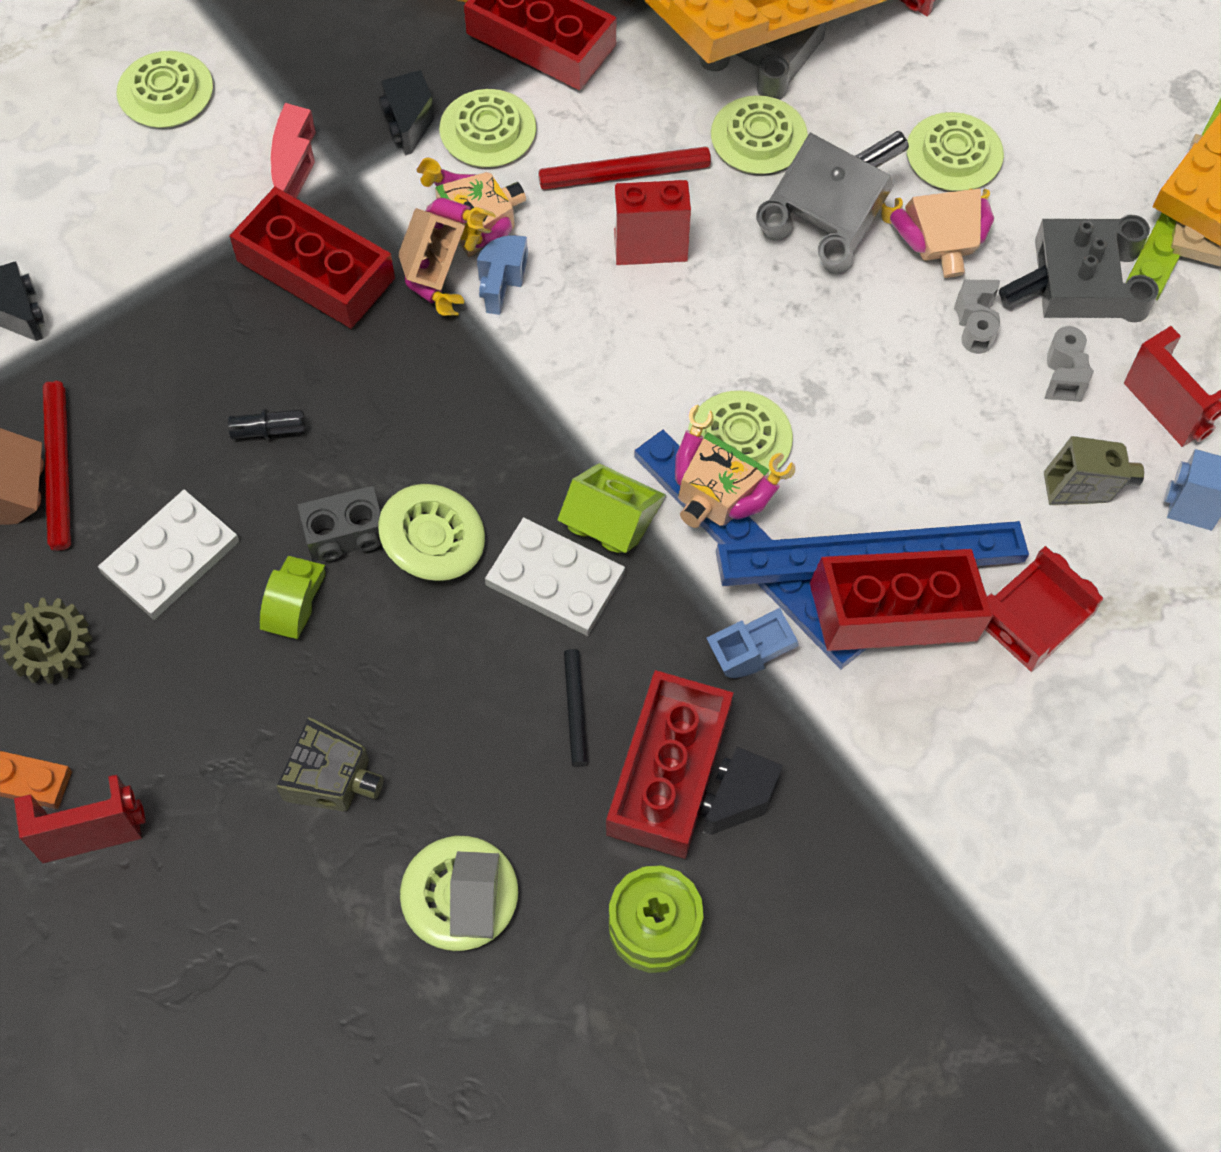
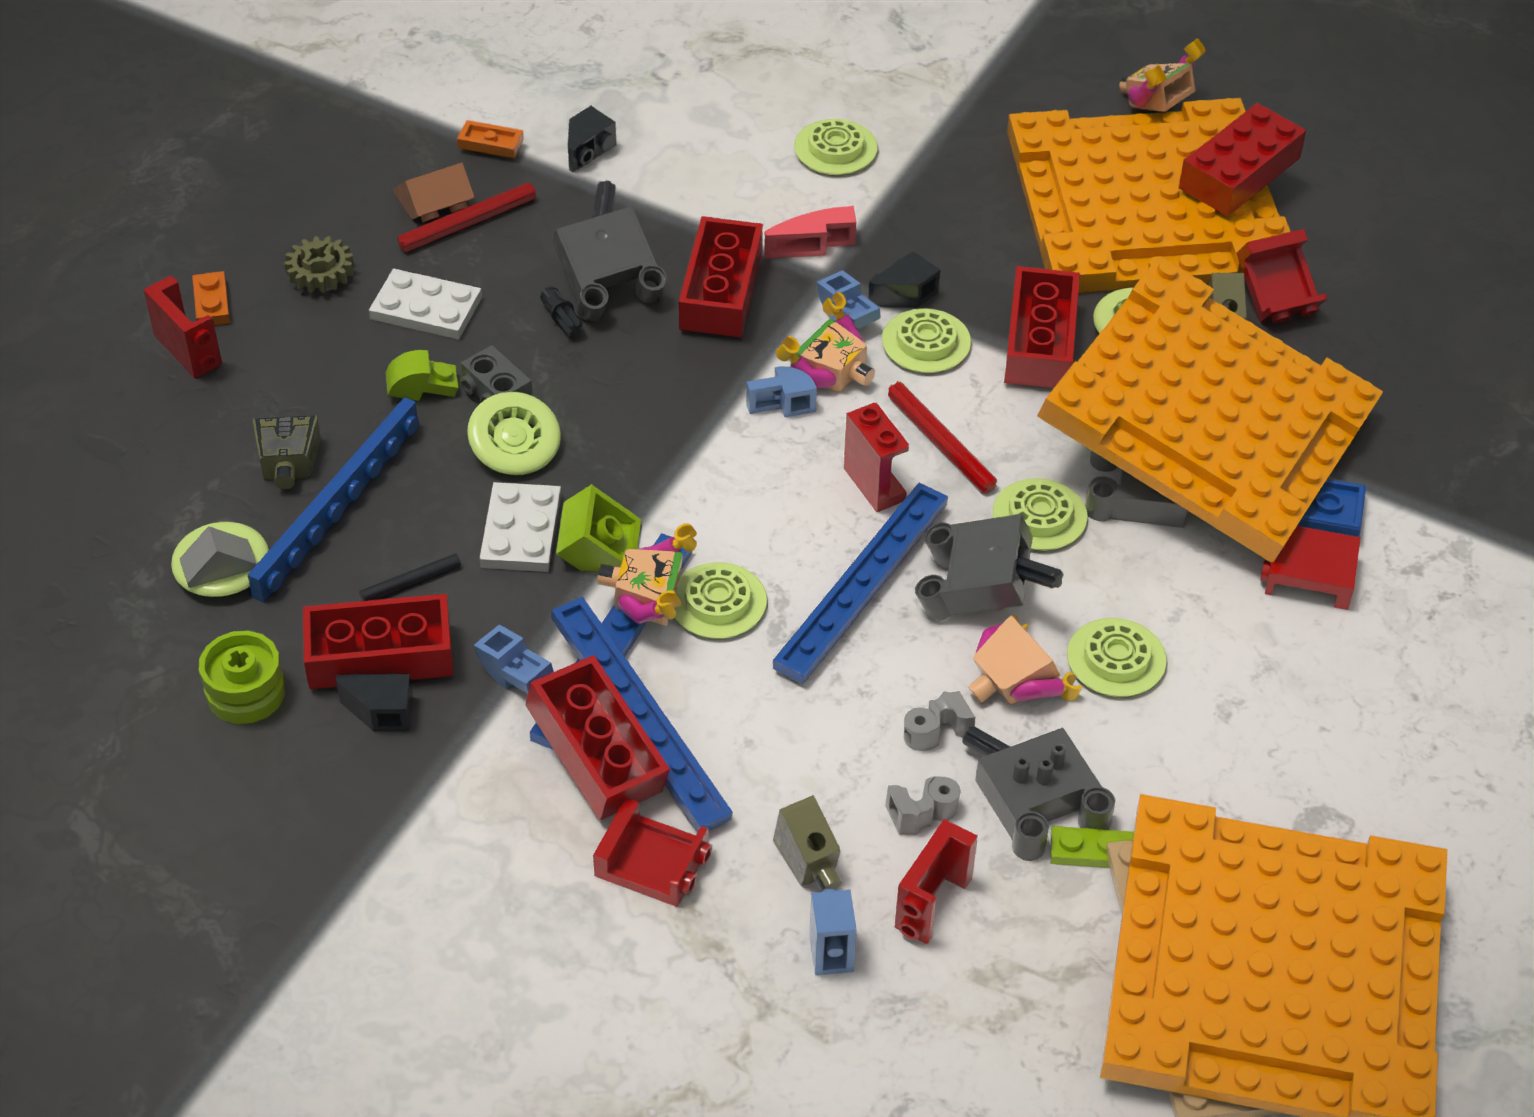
camera: 65 degrees right, 15 degrees down
light nougat torso [399,198,496,316] -> none
none -> blue plate [247,397,419,603]
none -> dark grey piece [552,180,667,322]
none -> blue plate [773,482,948,684]
none -> medium blue brick [817,270,881,329]

